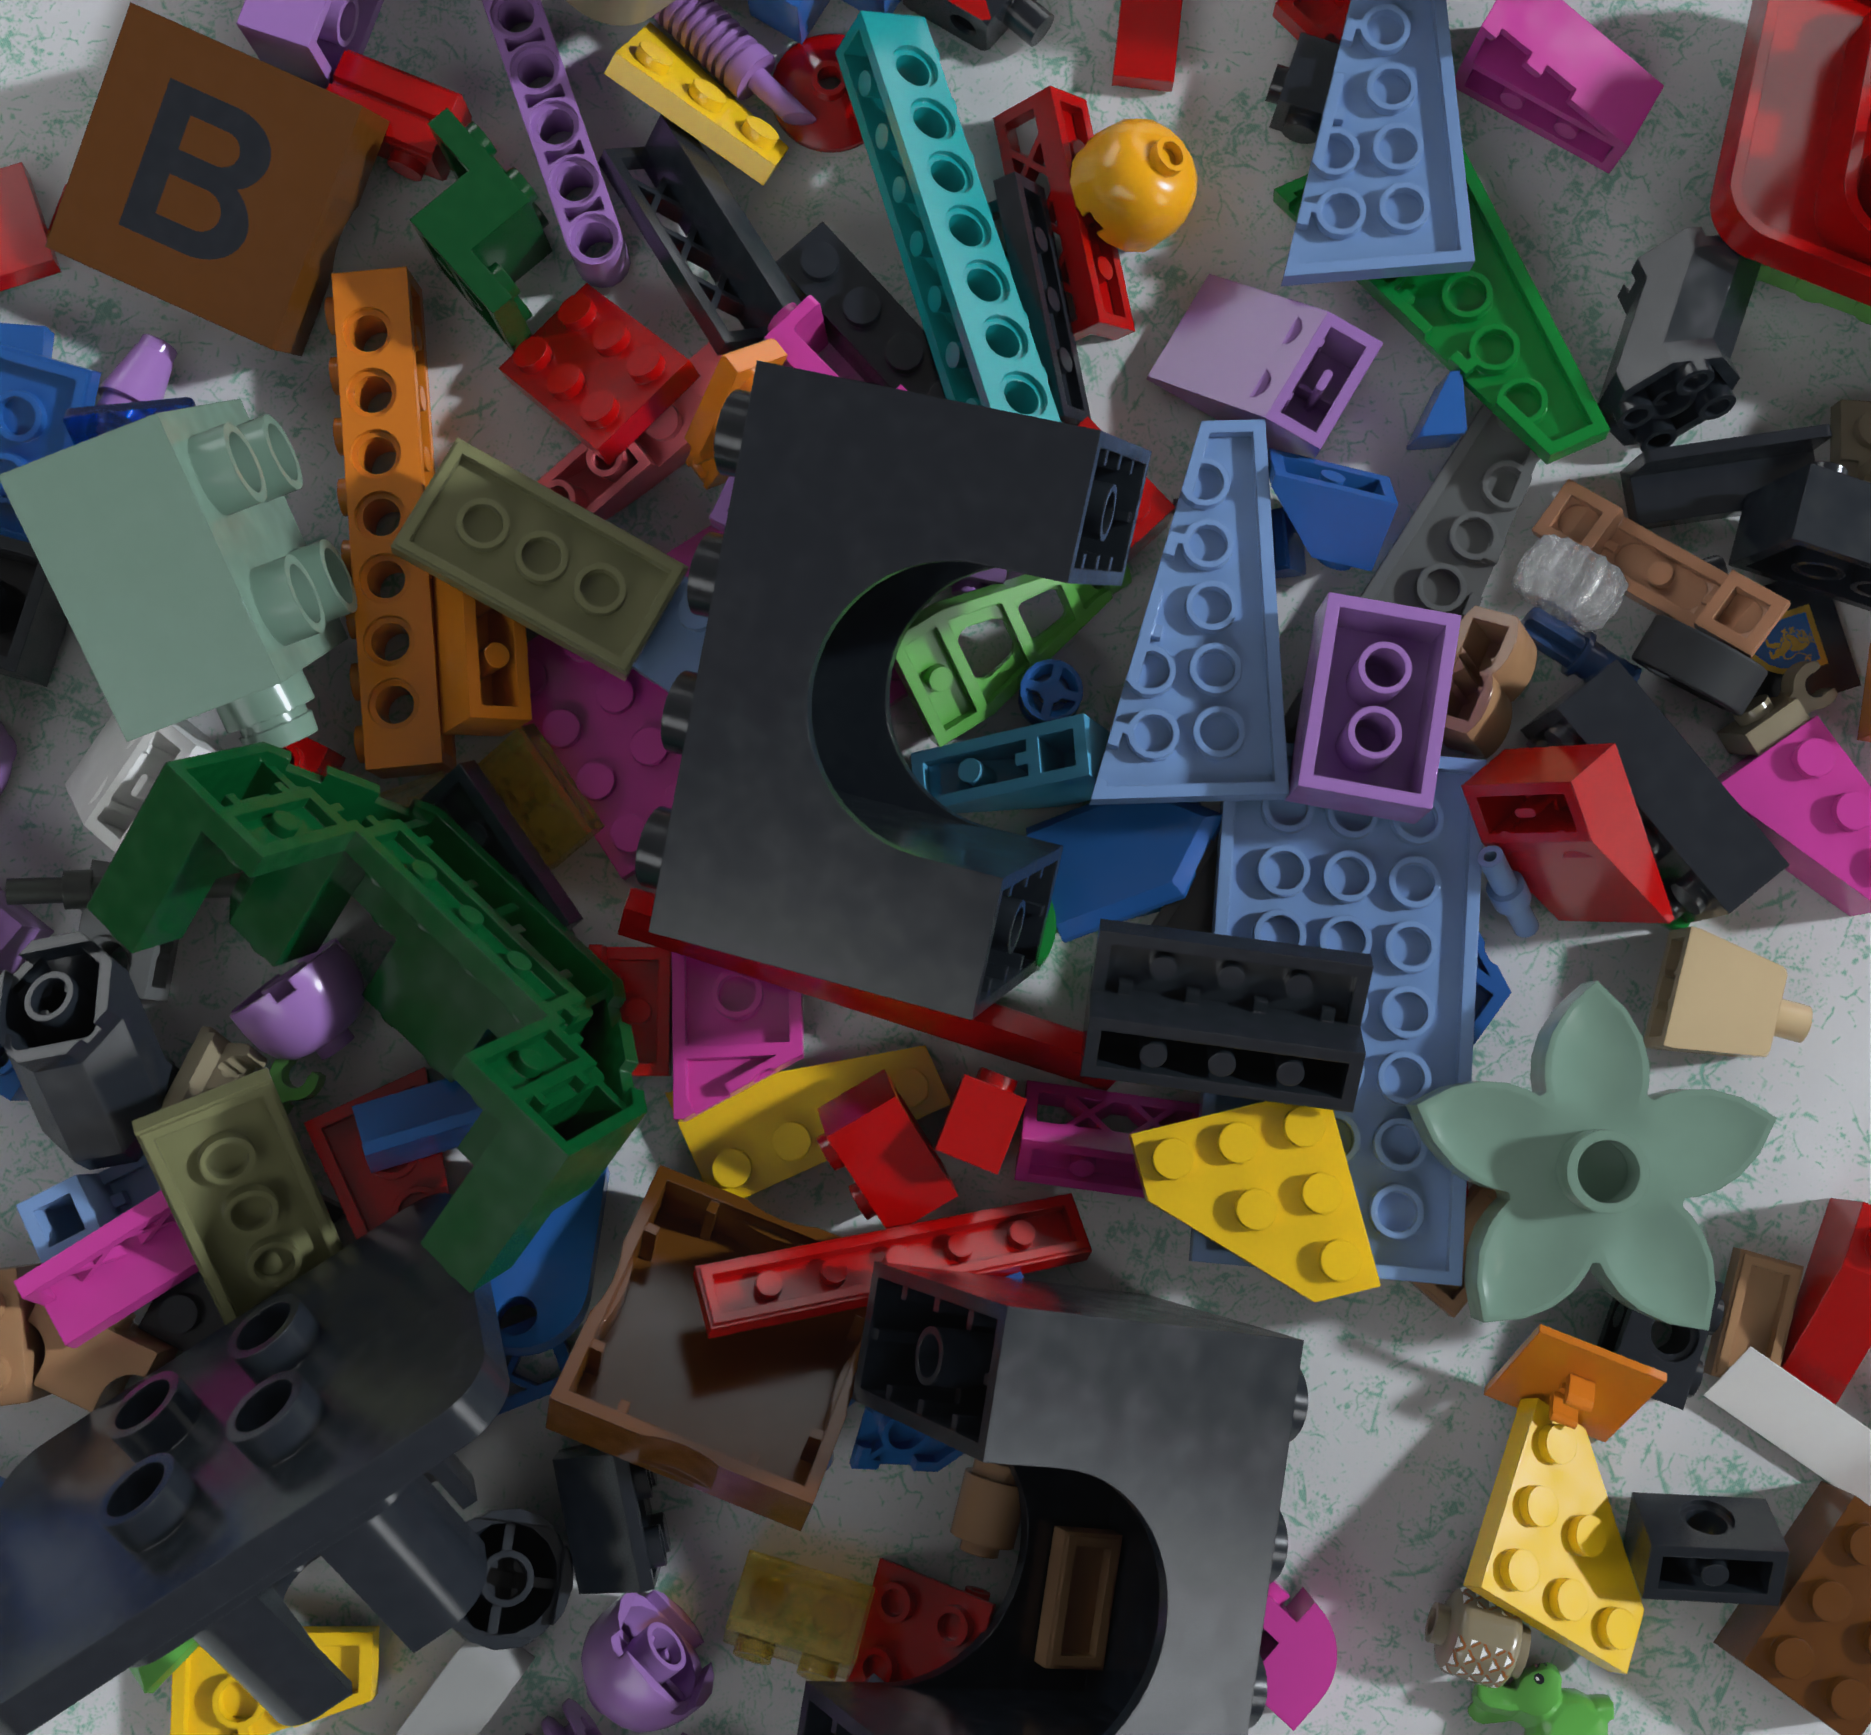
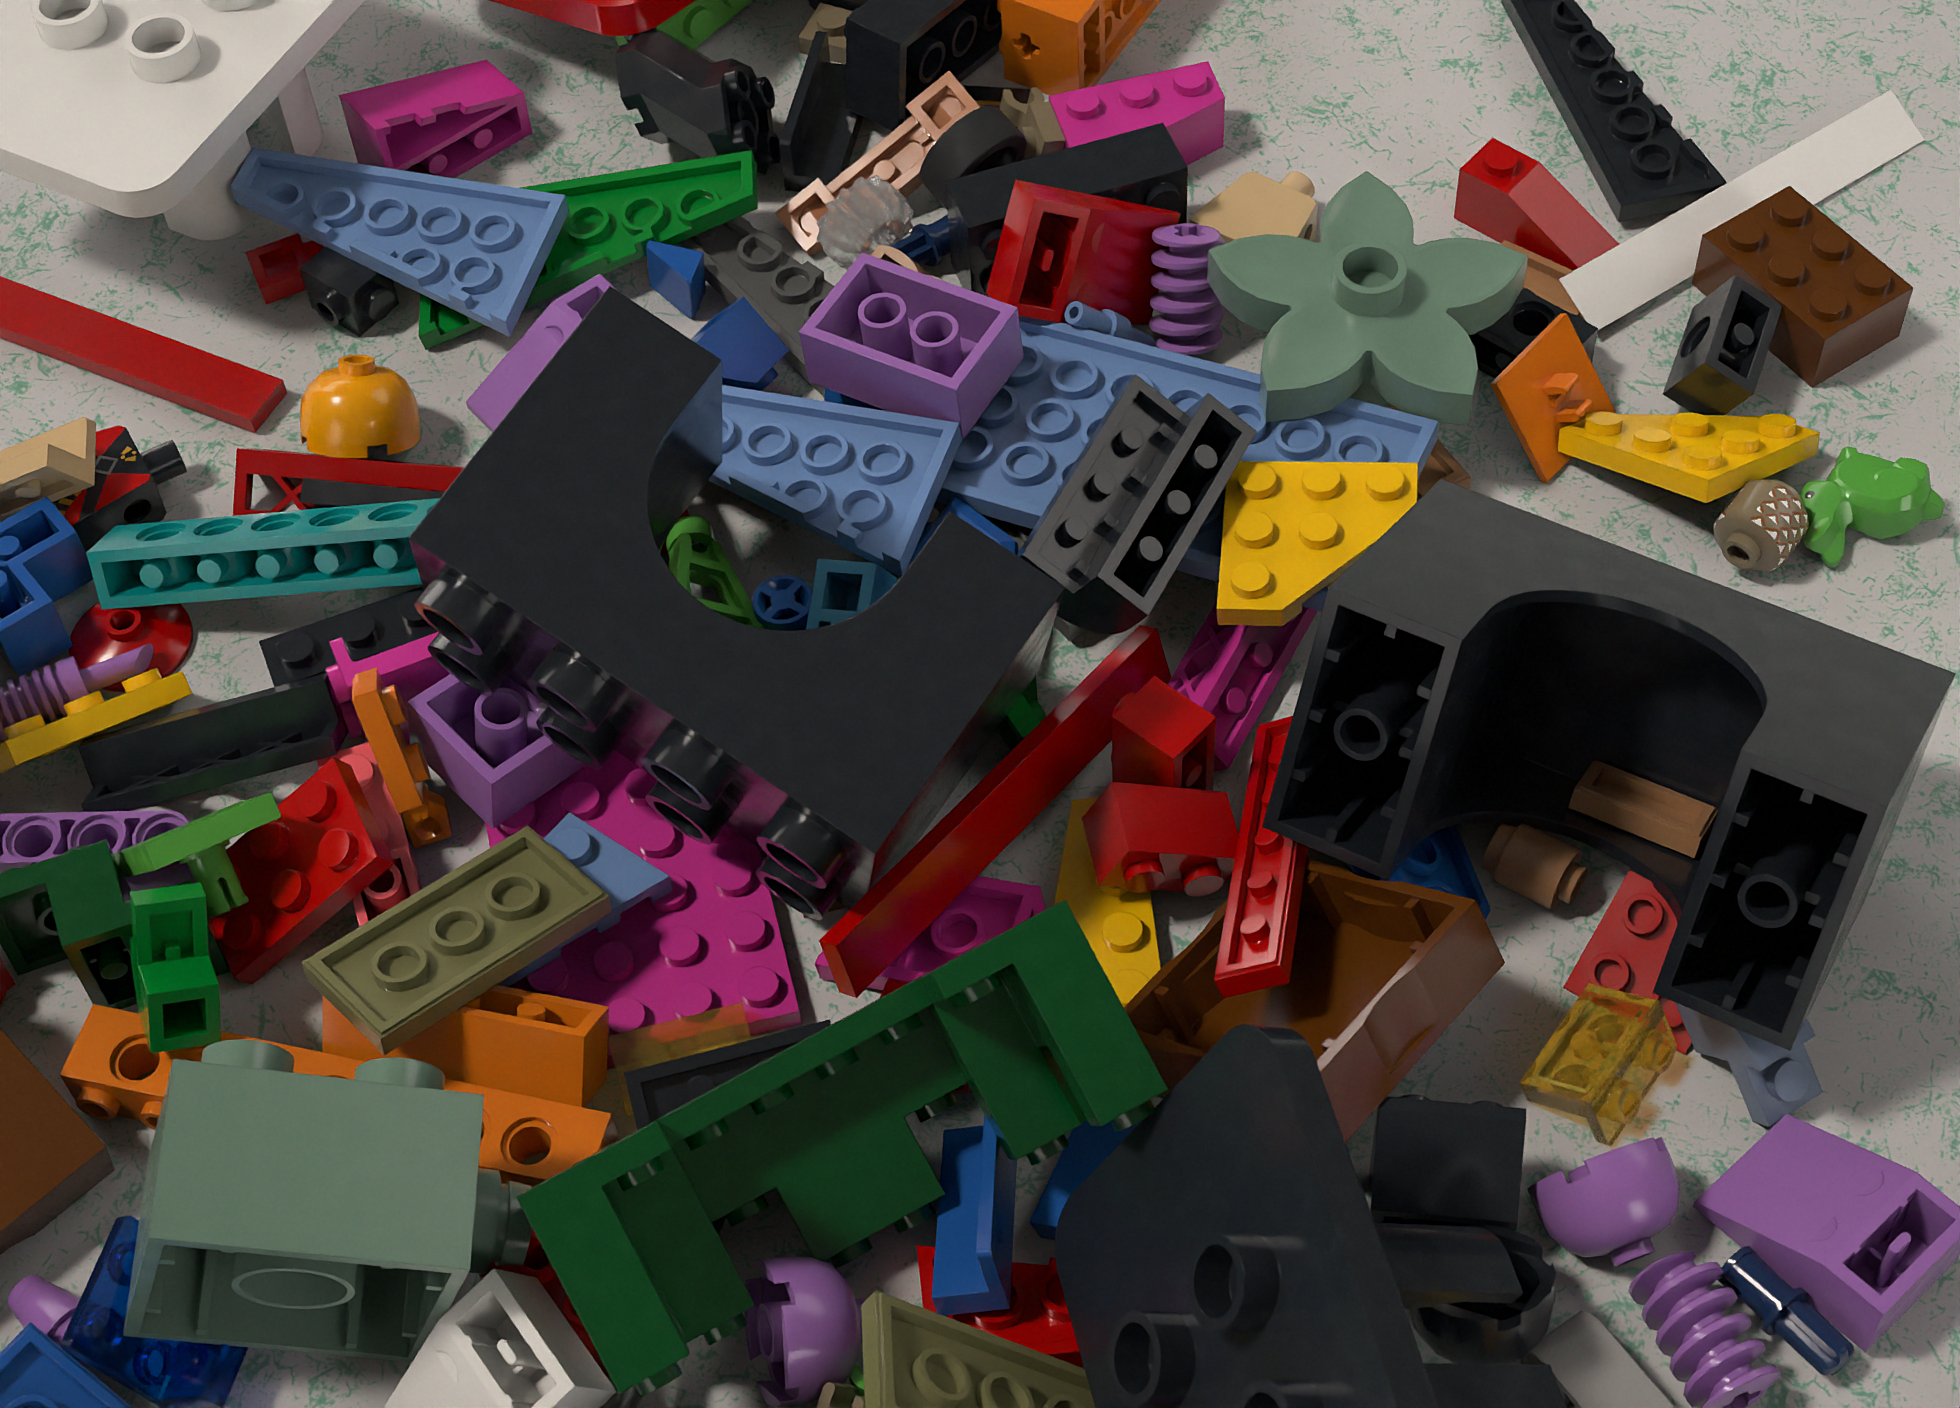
camera: 65 degrees left, 30 degrees down
none -> bright green tile [114,792,282,918]
none -> green brick [129,882,221,1053]
none -> medium lavender piece [1149,223,1225,355]

